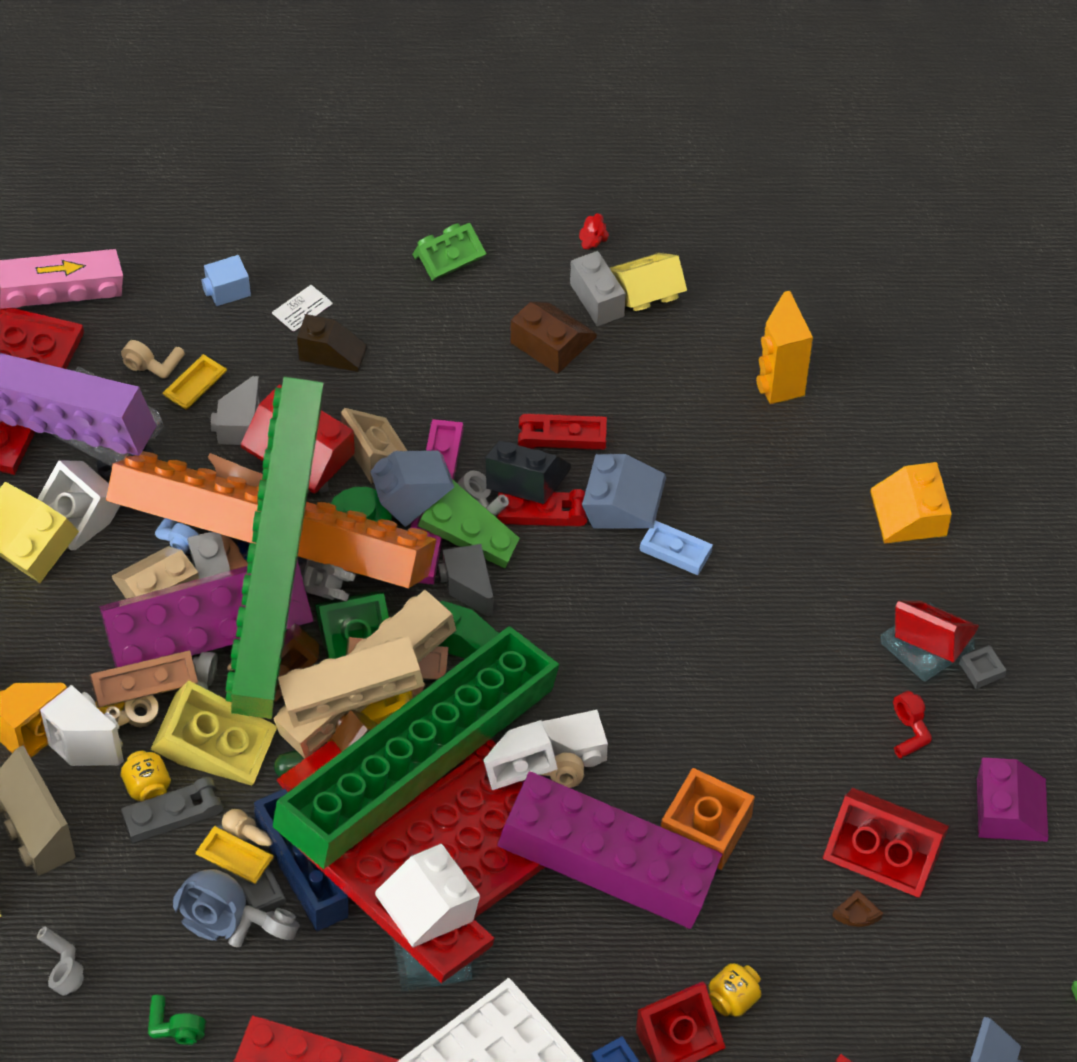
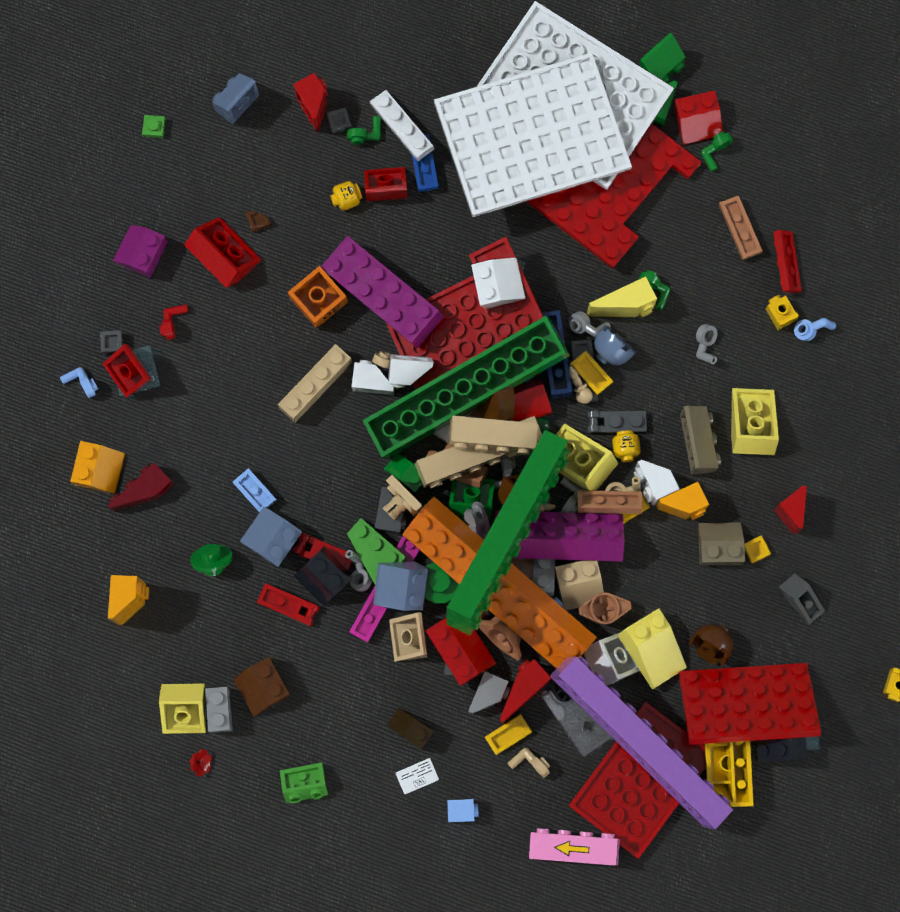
camera: 155 degrees left, 25 degrees up
none -> light blue plate [60,367,98,398]
none -> dark red slope [108,463,174,511]
none -> green piece [190,544,232,576]
none -> tan brick [278,344,352,423]
none -> tan plate [383,475,423,520]
none -> red slope [500,659,551,724]
none -> nougat hat [579,592,632,624]
none -> light yellow slope [587,277,657,317]

